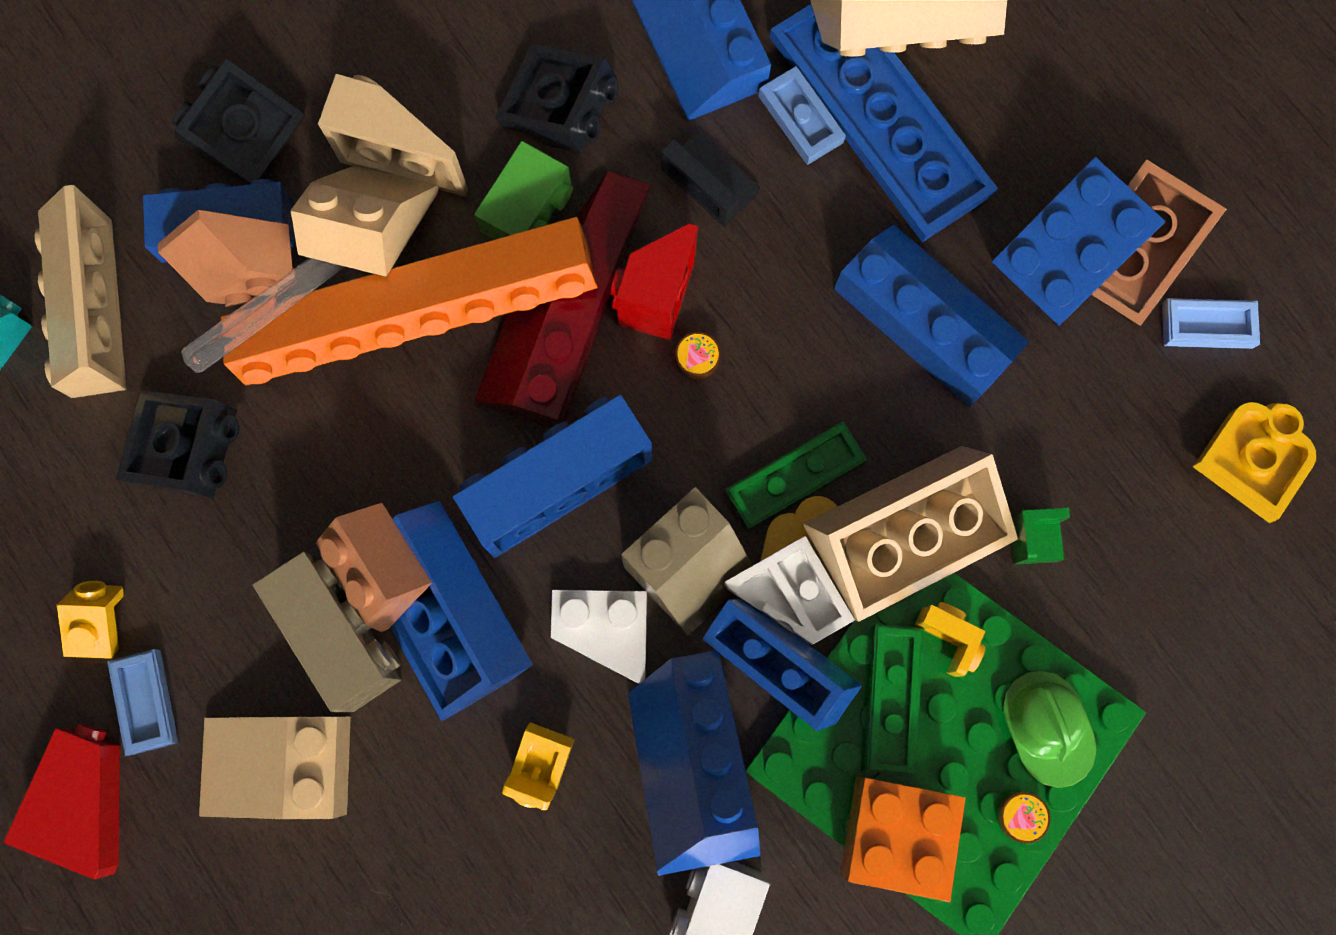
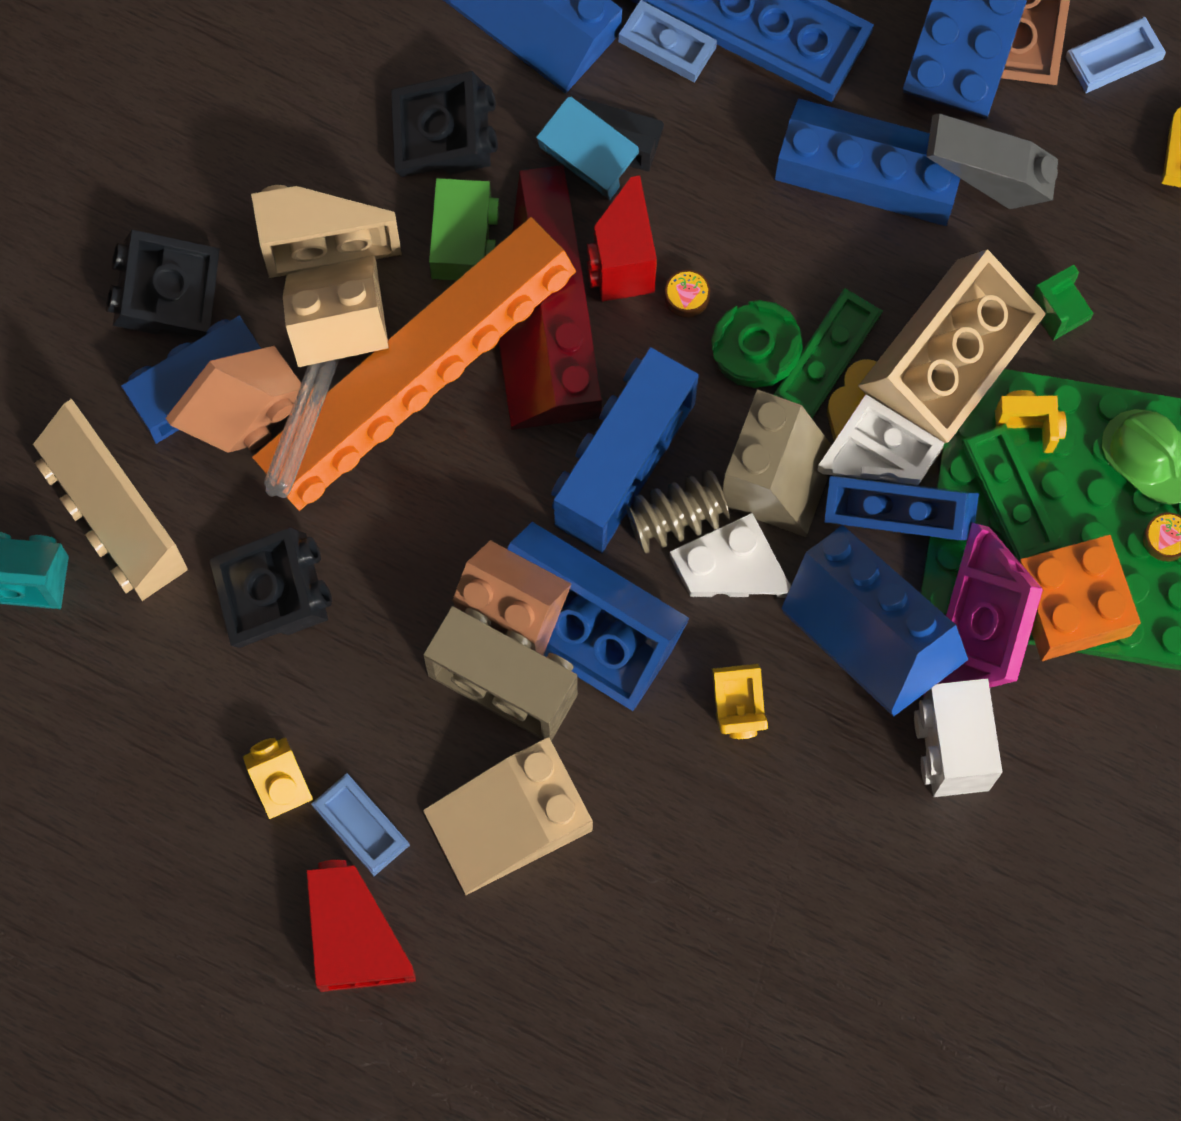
camera: 25 degrees left, 5 degrees down
none -> dark azure panel [536,97,639,200]
none -> dark tan piece [626,470,730,554]
none -> green tile [711,300,803,388]
none -> dark pink wing [923,523,1043,697]
none -> dark grey slope [926,114,1058,209]

